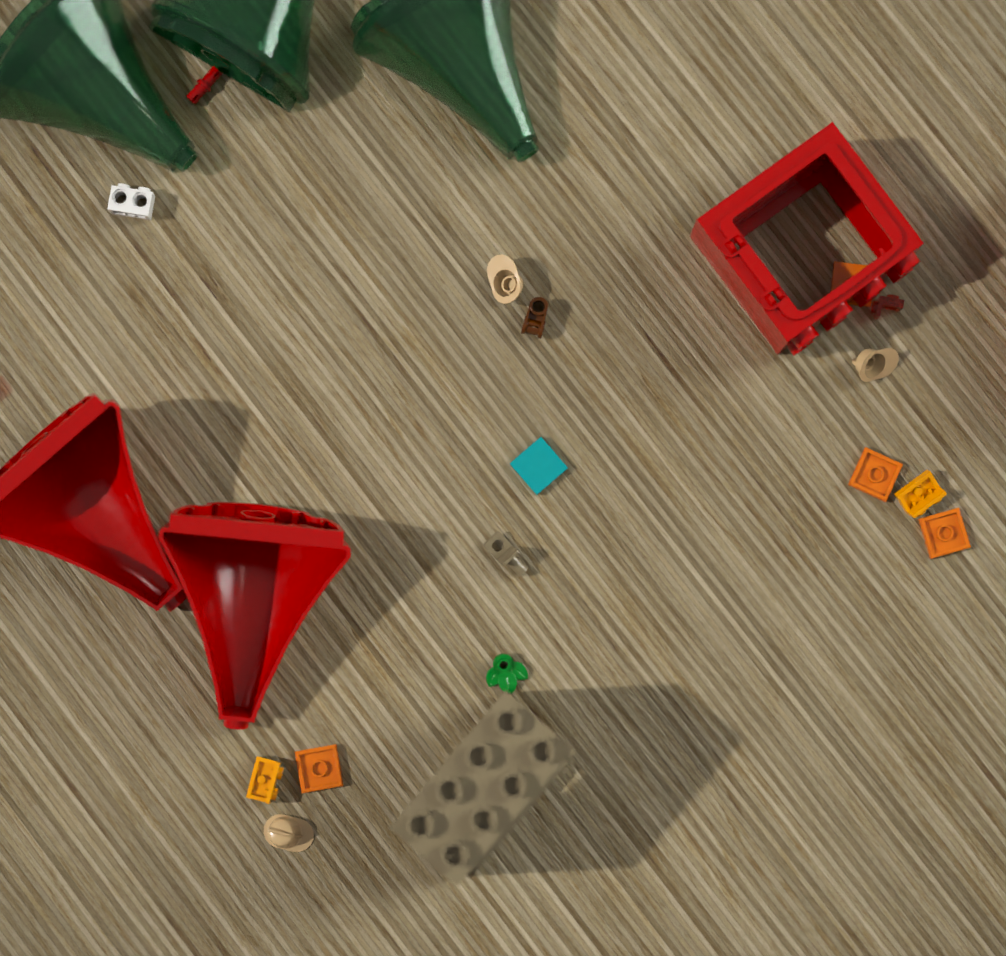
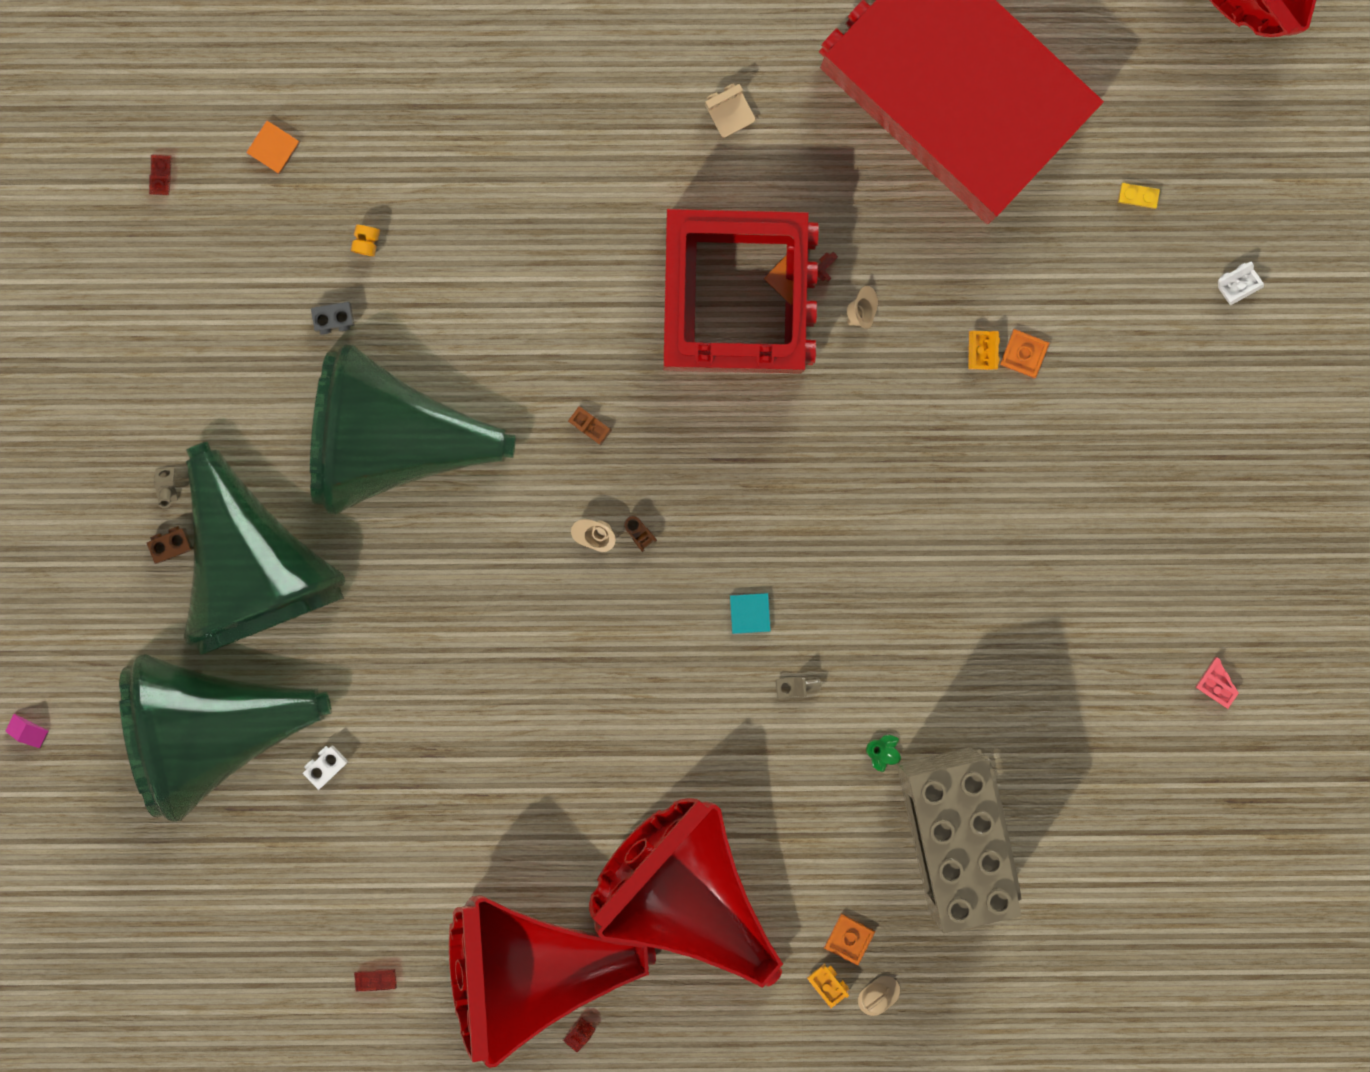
camera: 50 degrees left, 5 degrees up
red pin [186,66,222,105] -> none
orange tile [848,447,903,502] -> none
none -> clear red bracket [562,1018,596,1052]
none -> dark orange slope [568,406,612,445]
none -> tan bracket [705,83,755,138]
none -> coral wing [1195,657,1239,709]

